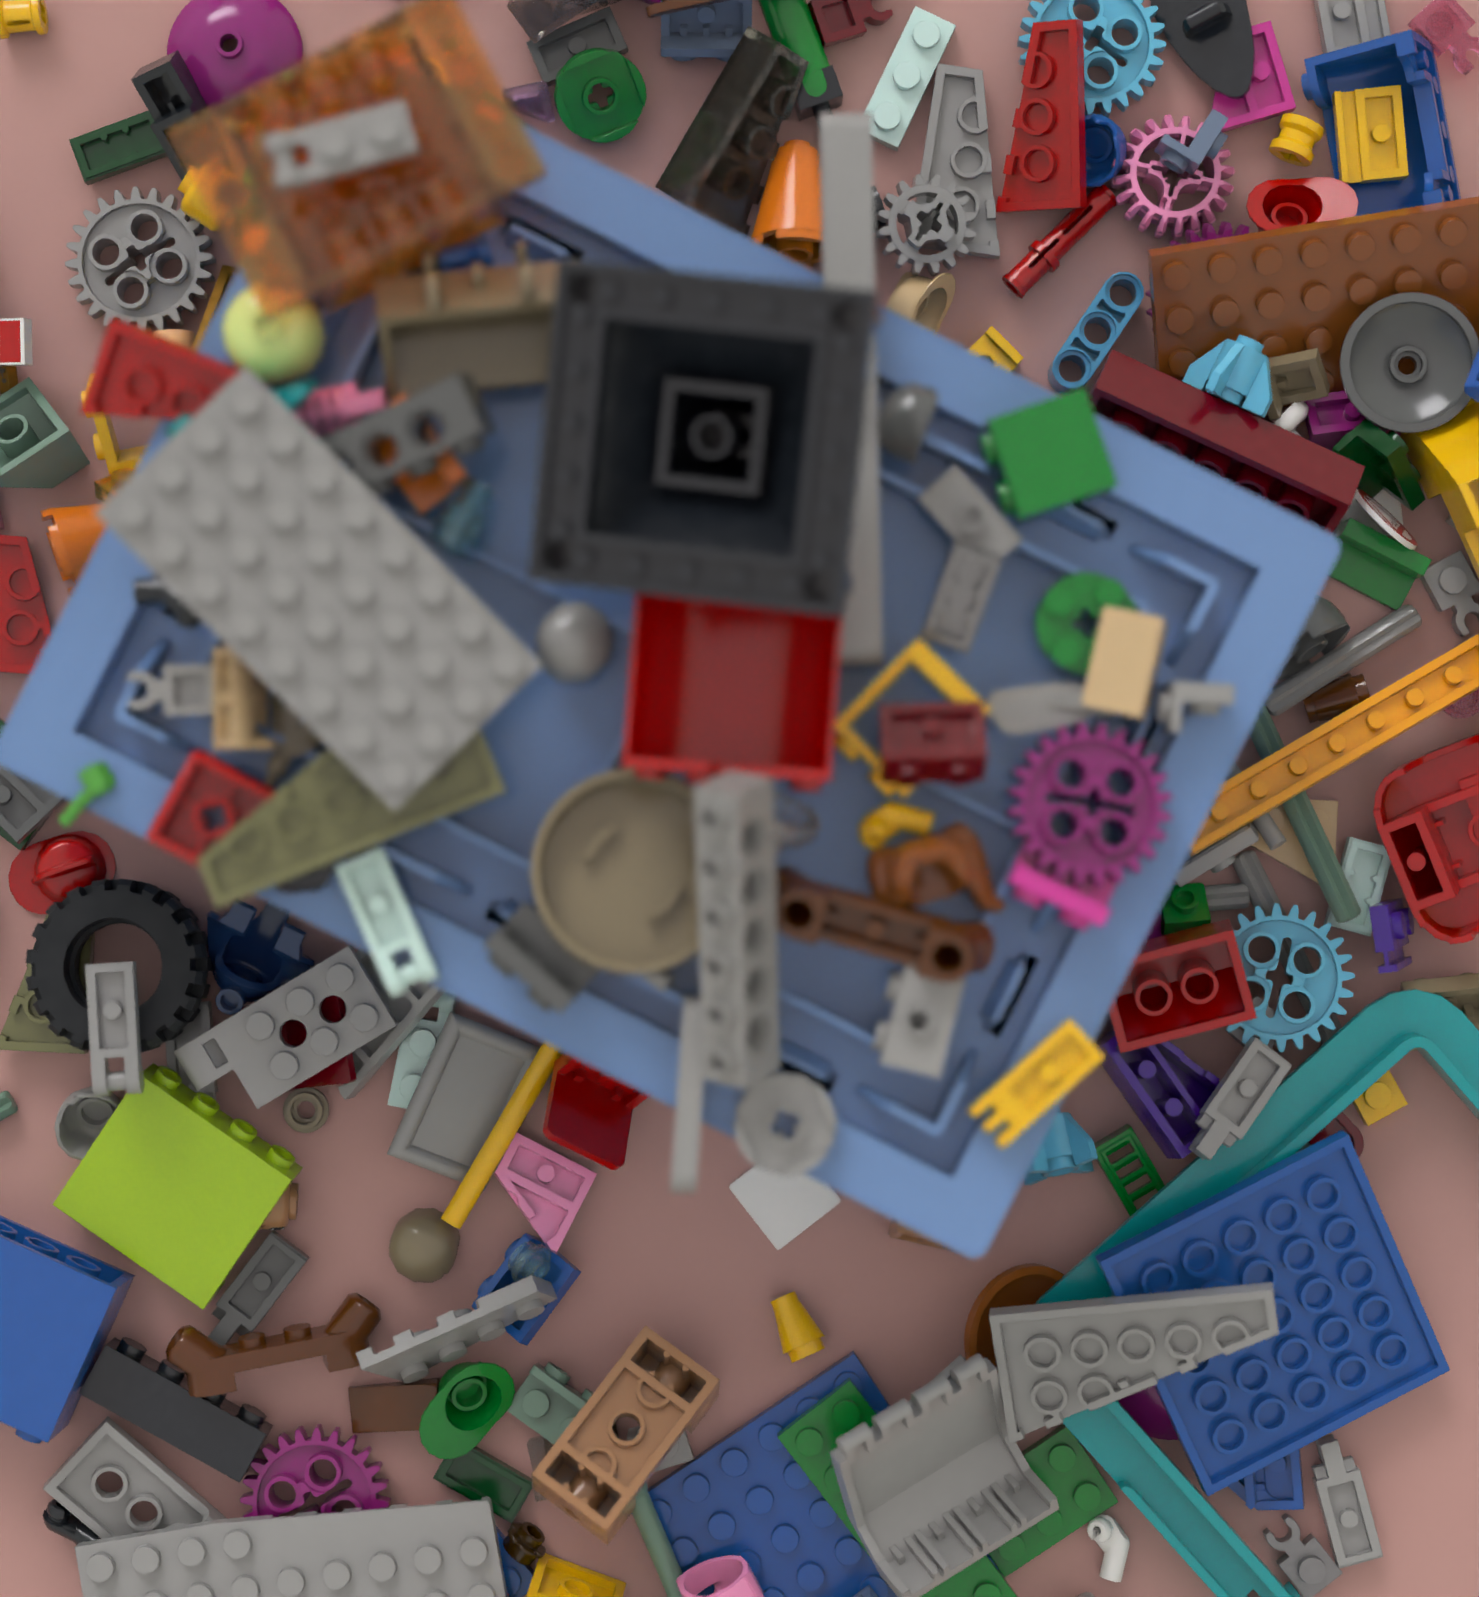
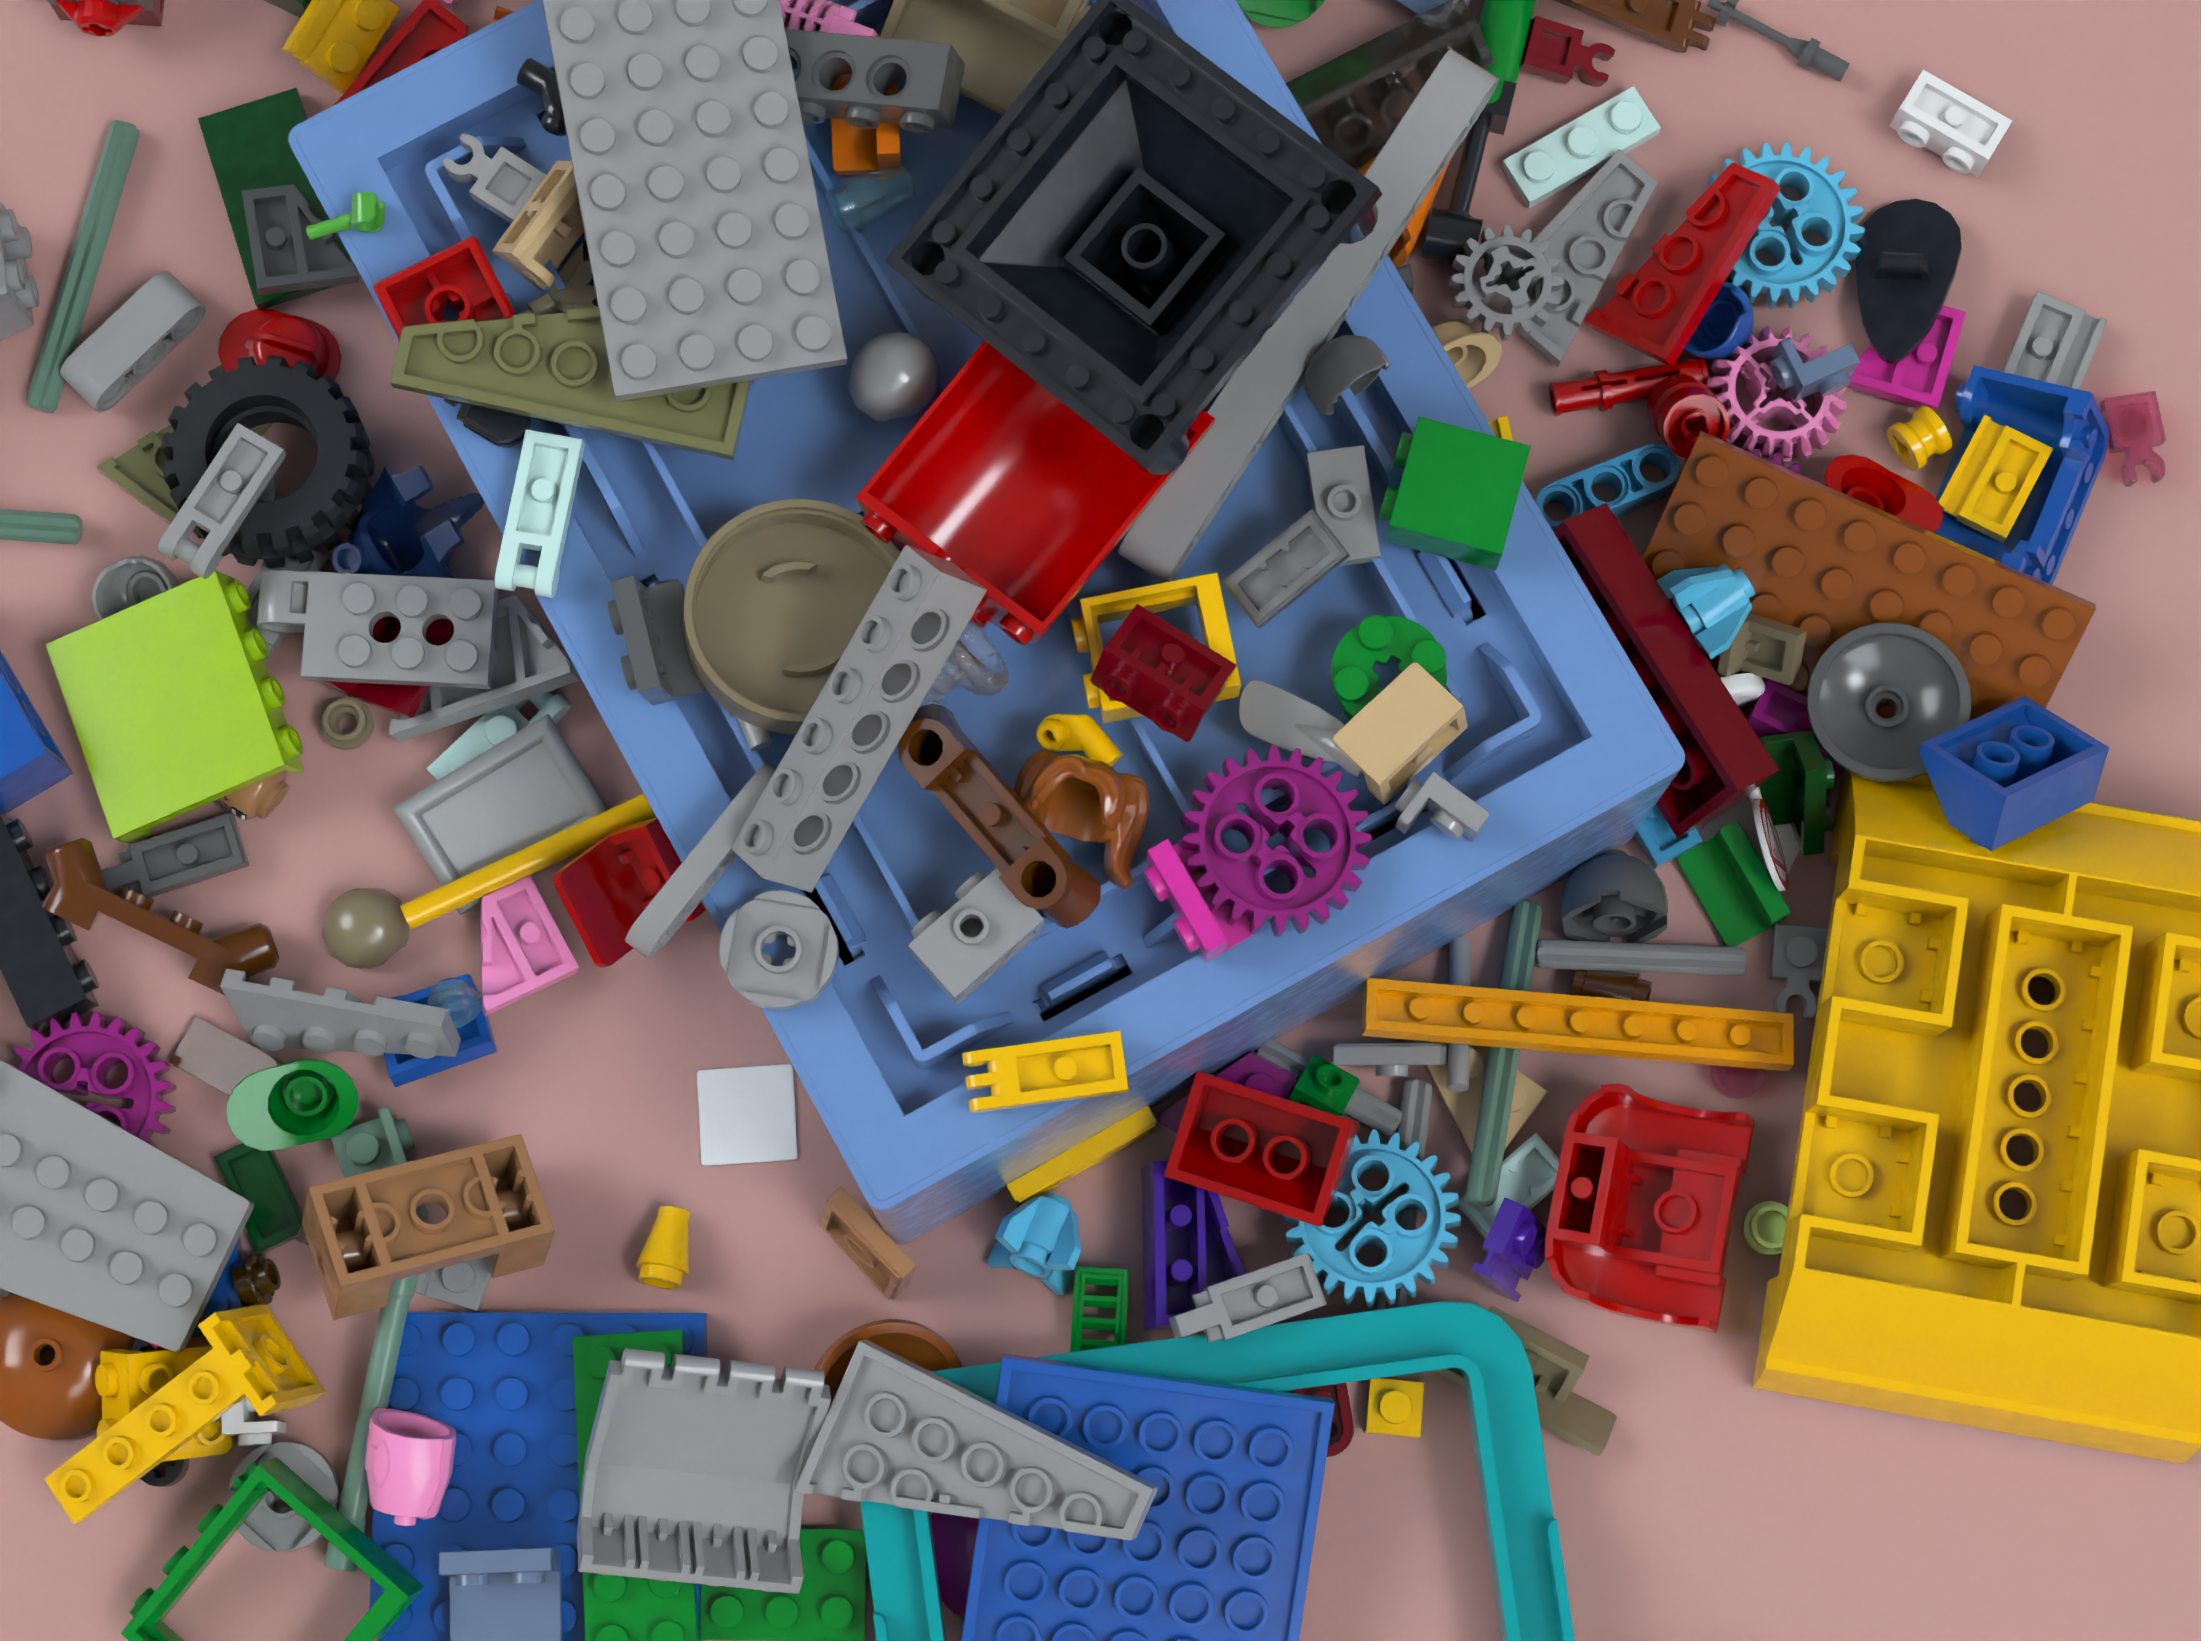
camera: 40 degrees right, 10 degrees down
none -> red wheel [1647,374,1730,459]

